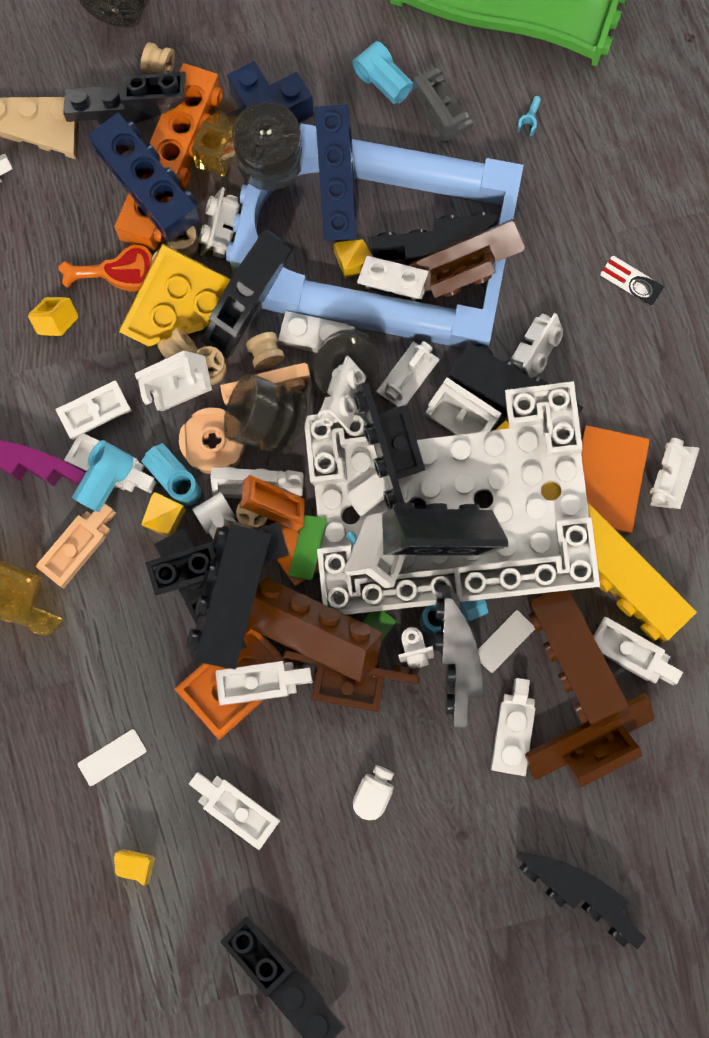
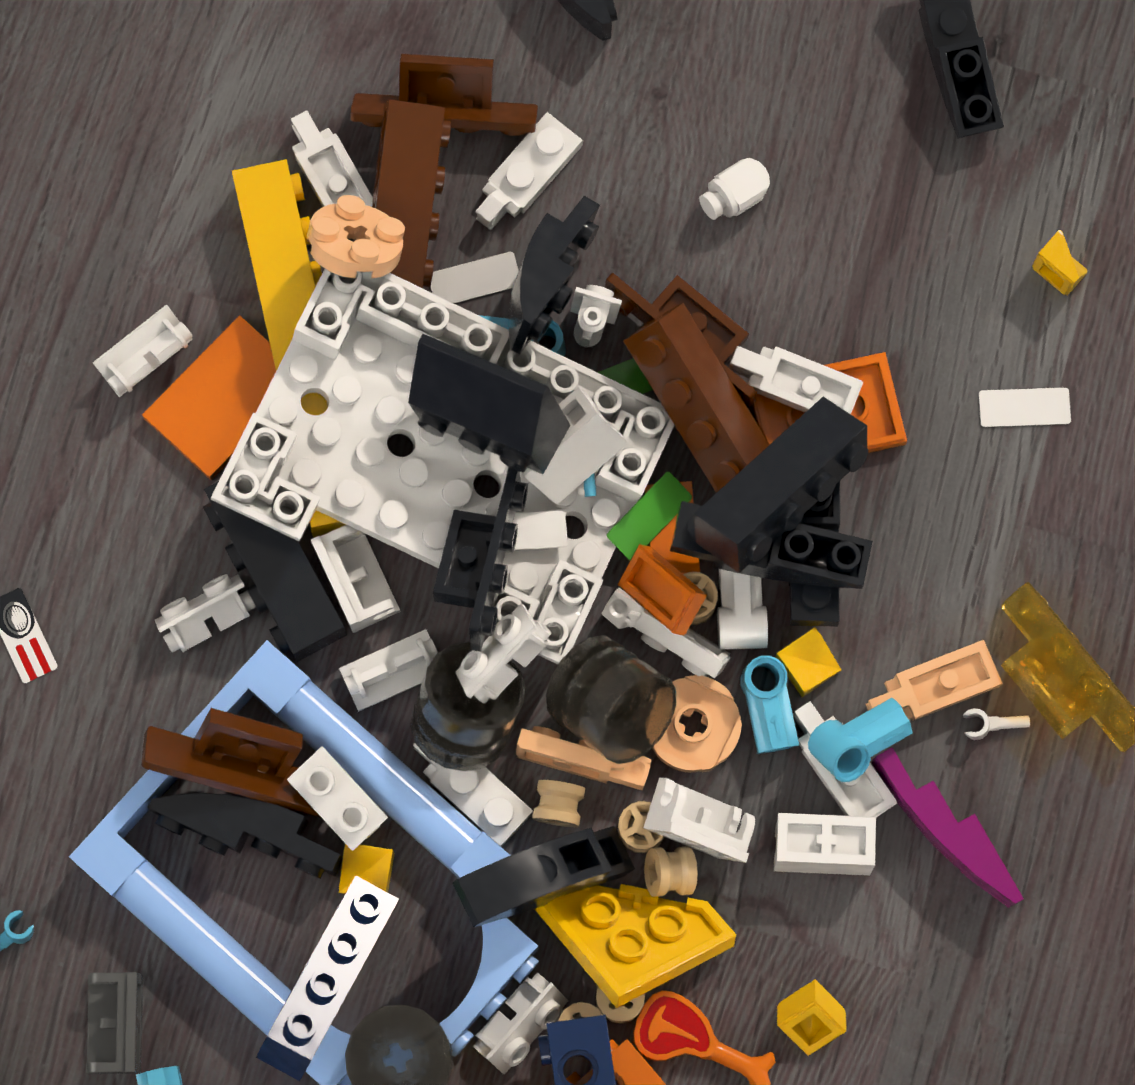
camera: 150 degrees left, 0 degrees up
white hinge [189,772,280,850] -> none
none -> light nougat plate [307,195,405,278]
none -> white hand [963,708,1030,740]

